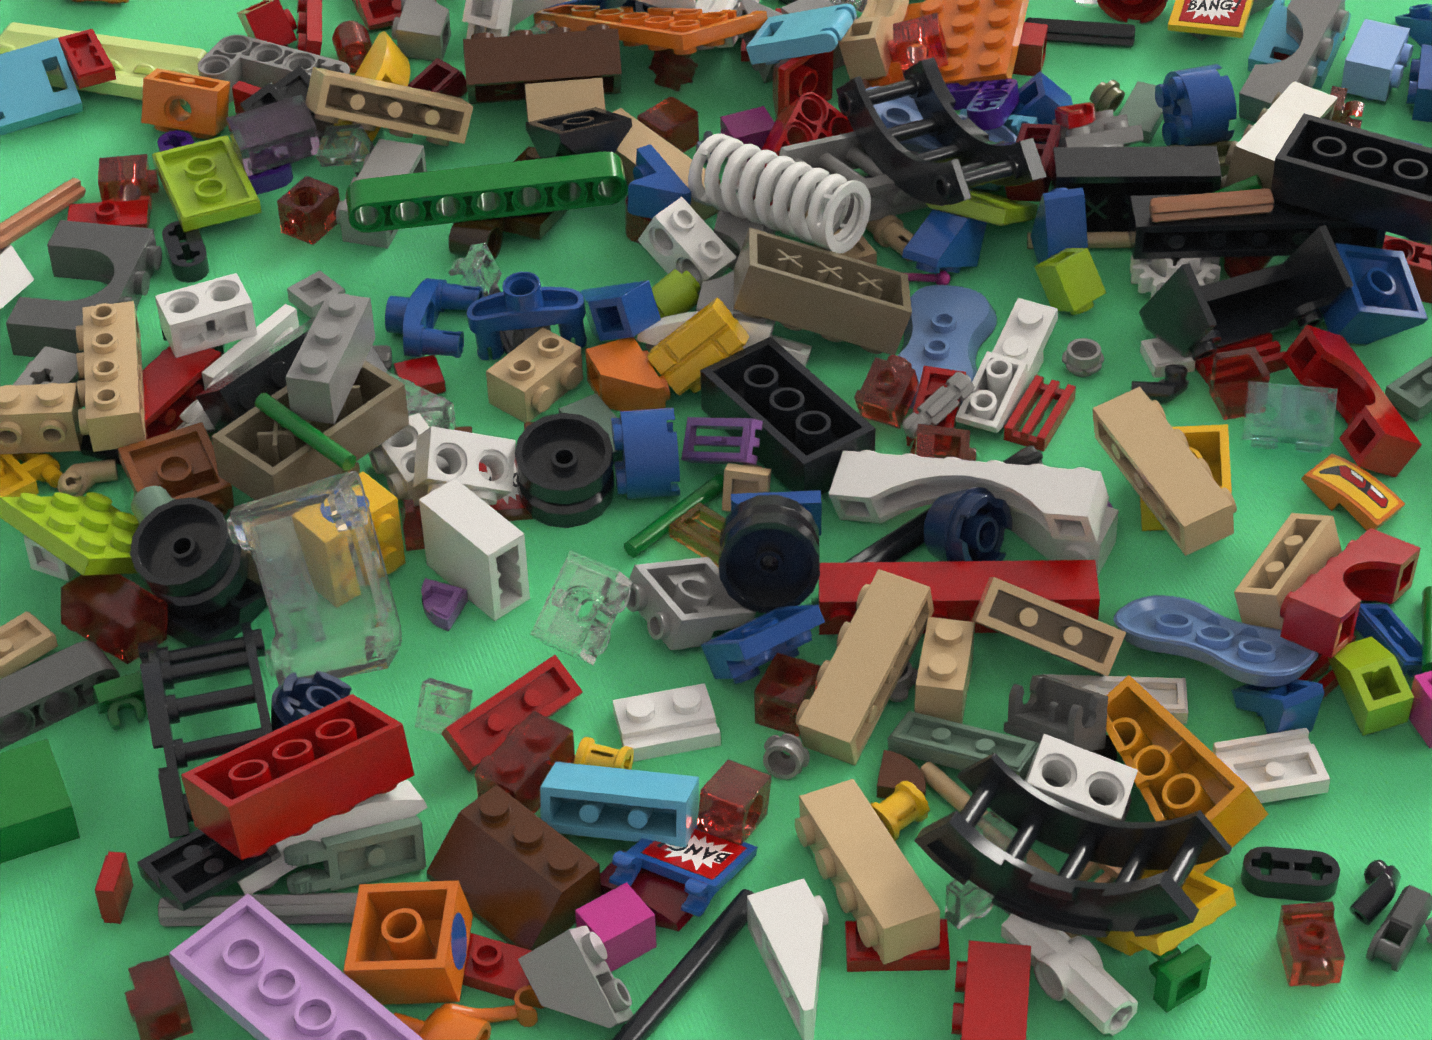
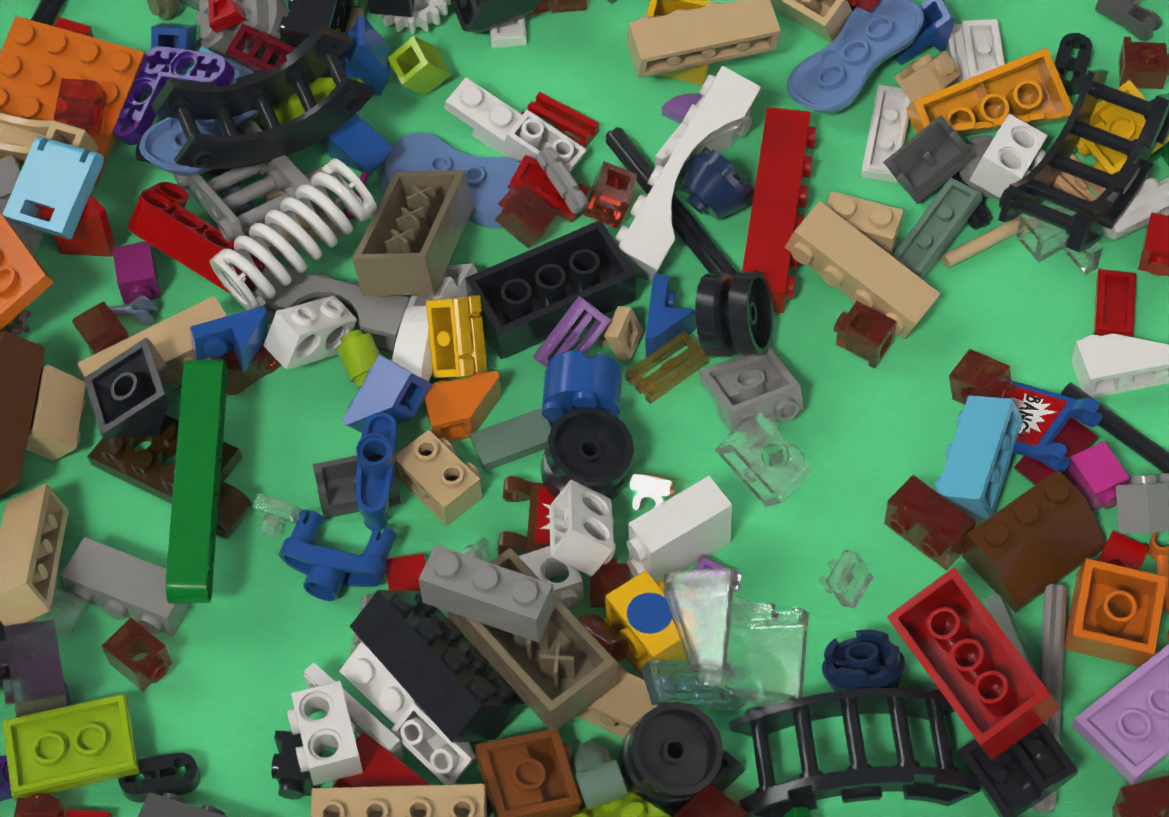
camera: 80 degrees left, 15 degrees up
green bar [255,393,357,471] -> none
light grey plate [287,271,345,319] -> none
red plate [441,655,583,772] -> none
yellow bush [574,737,634,770] -> none
white plate [612,683,721,762] -> none
green bar [624,474,724,558] -> none
blue plate [701,605,825,684] -> none
light grey plate [763,733,810,779] -> none
tan brick [795,779,940,964] -> none
yellow bush [871,781,930,841] -> none
reddish brown tile [877,750,926,798] -> none
tan brick [971,577,1126,676] -> none
light grey plate [1062,338,1104,377] -> none
black arm [1131,364,1189,403] -> none
black arm [1349,860,1401,925] -> none
none -> tile [630,473,676,510]
none -> tan brick [894,50,961,103]

